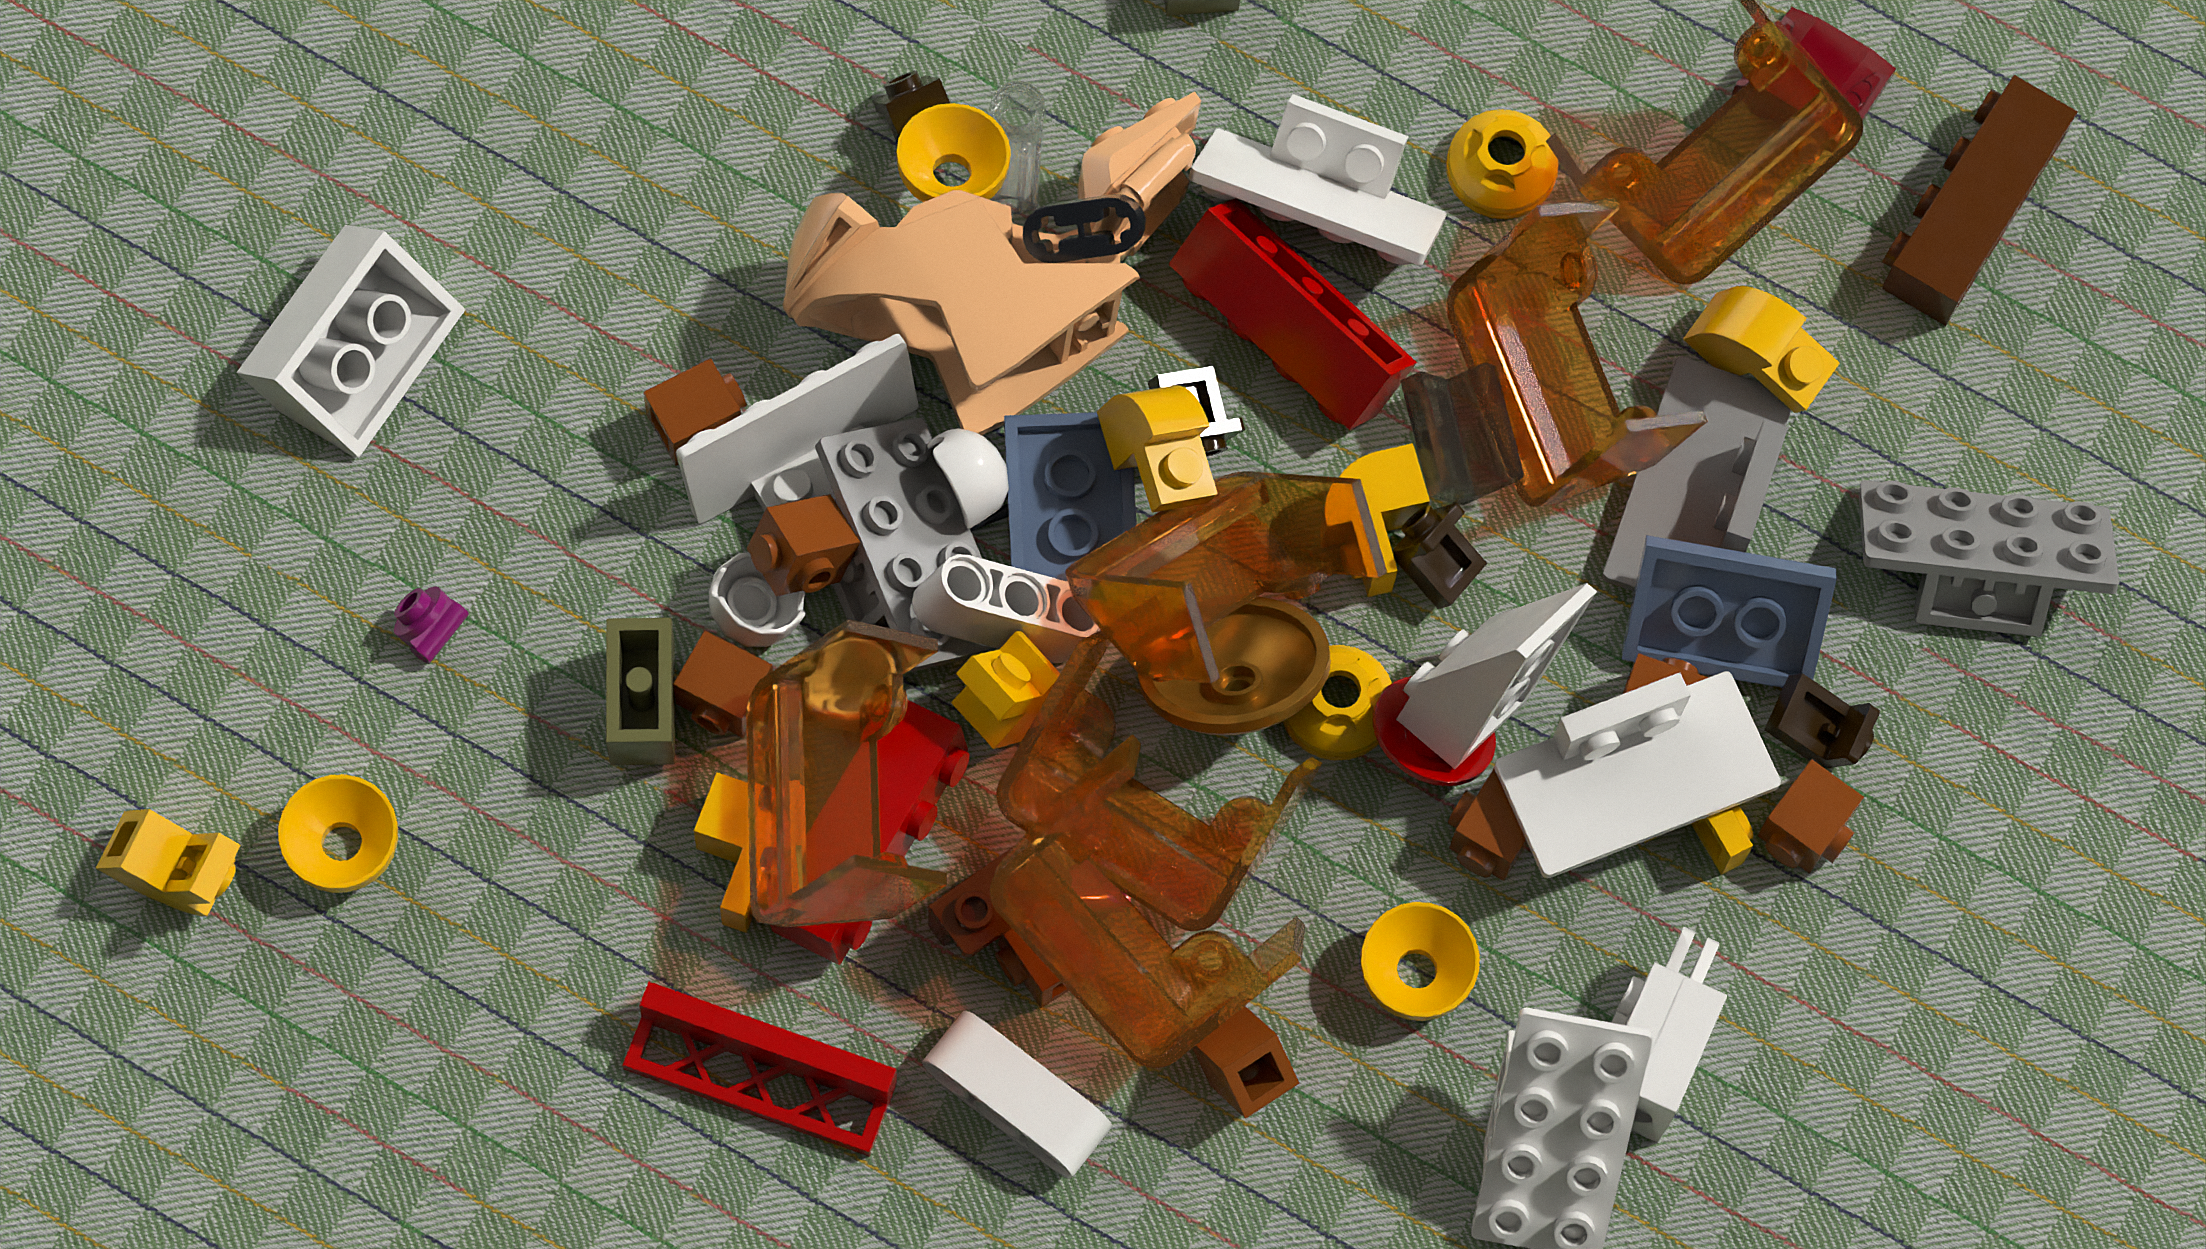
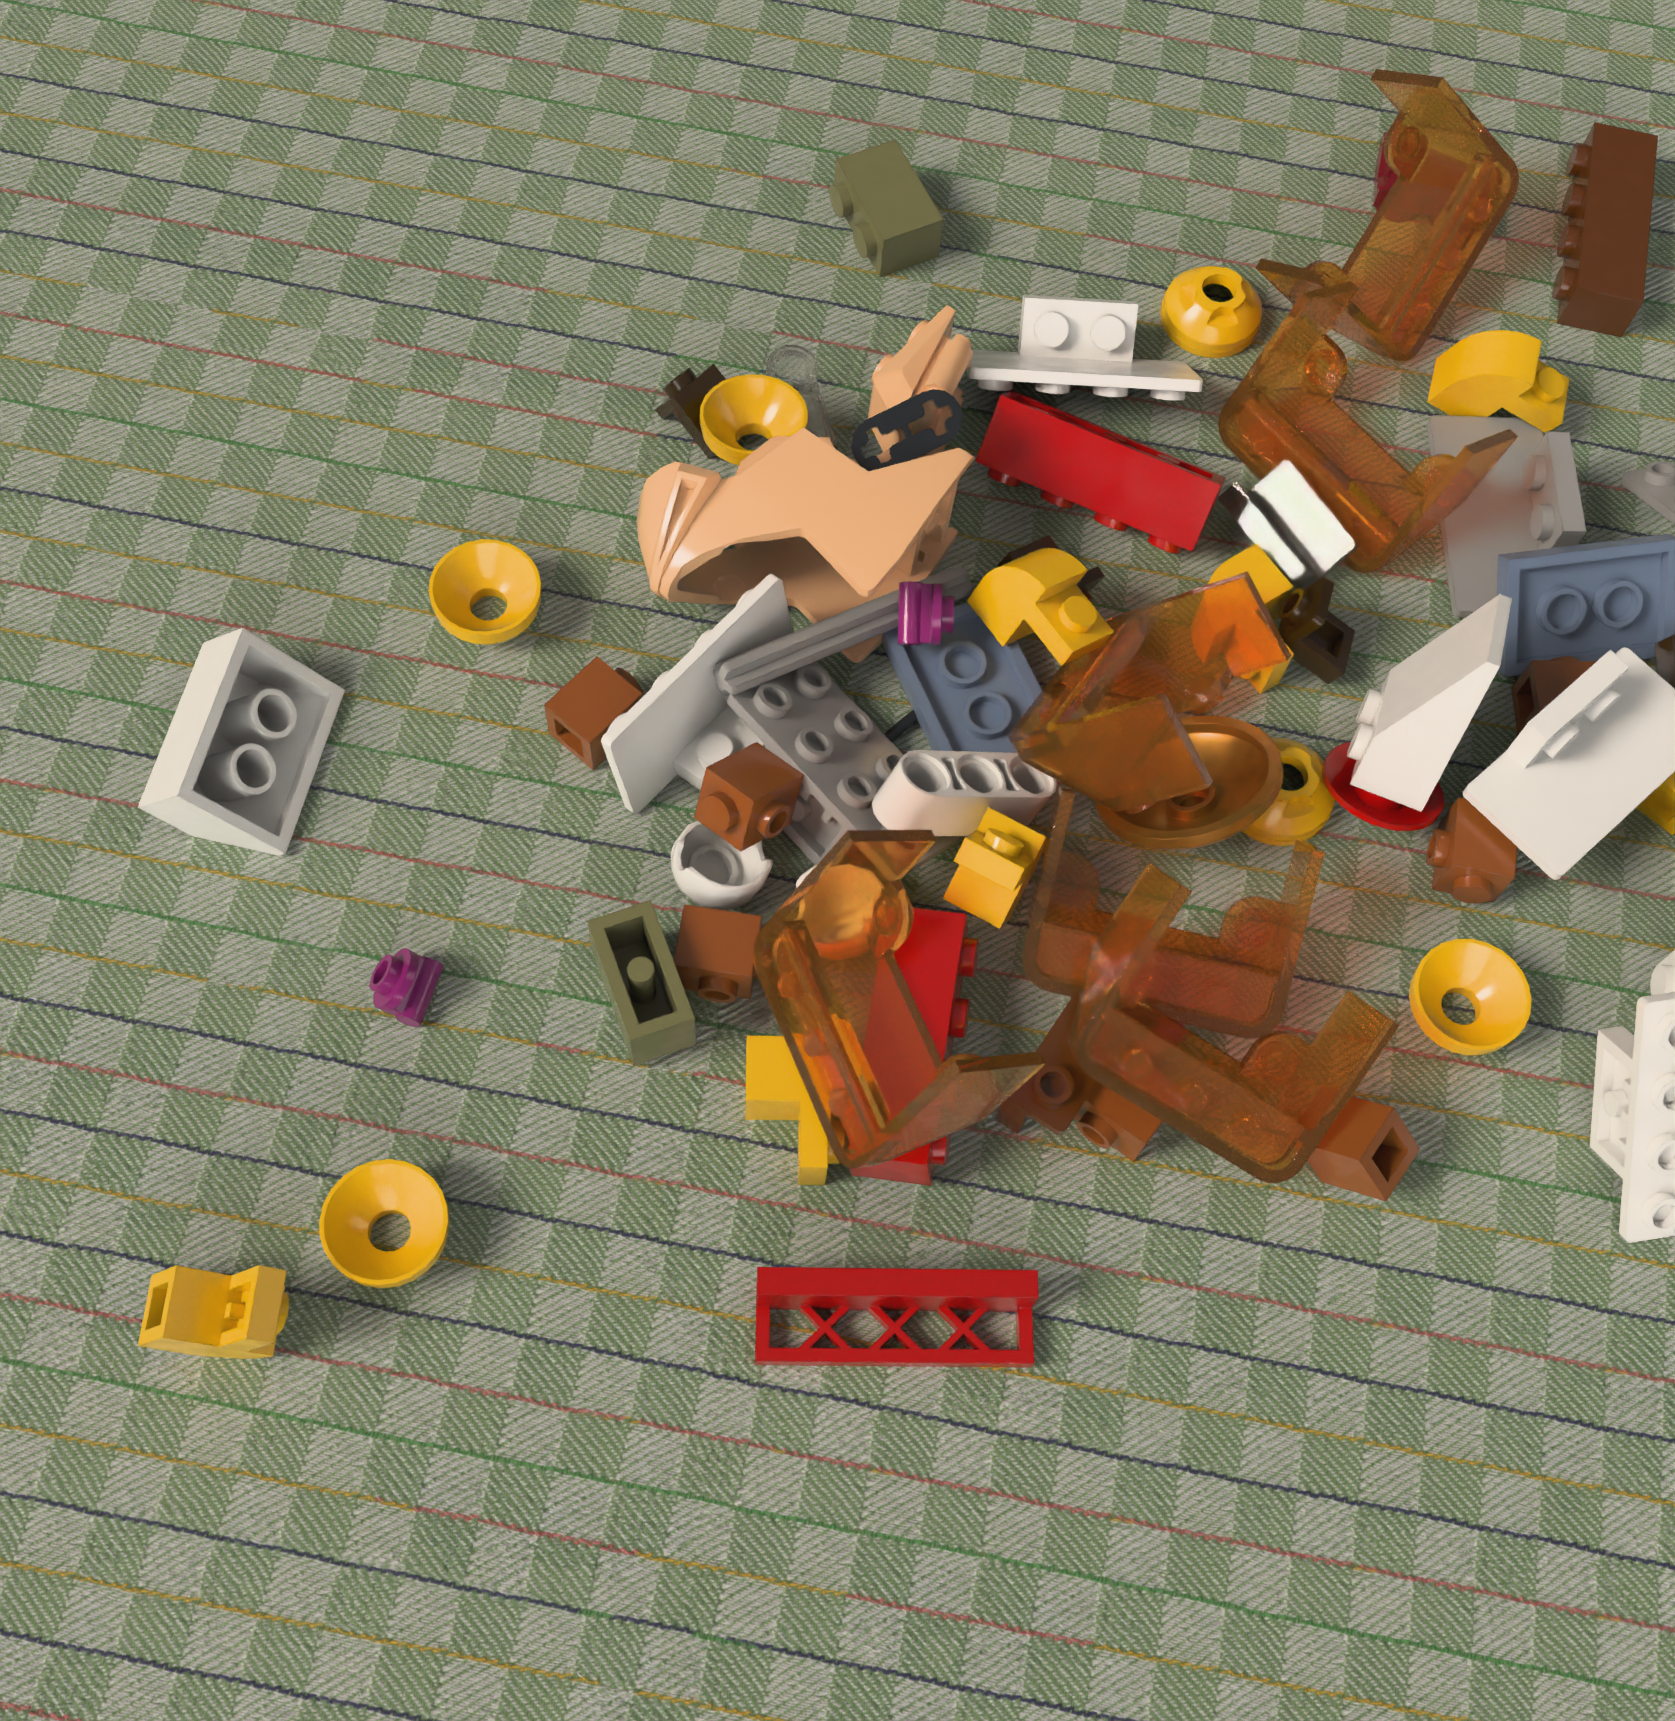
camera: 20 degrees left, 5 degrees down
white beam [922,1010,1112,1179] -> none
white hair [927,428,1009,529] -> none
none -> yellow piece [428,539,542,645]
none -> light grey axle [713,567,973,695]
none -> magenta plate [897,581,954,646]

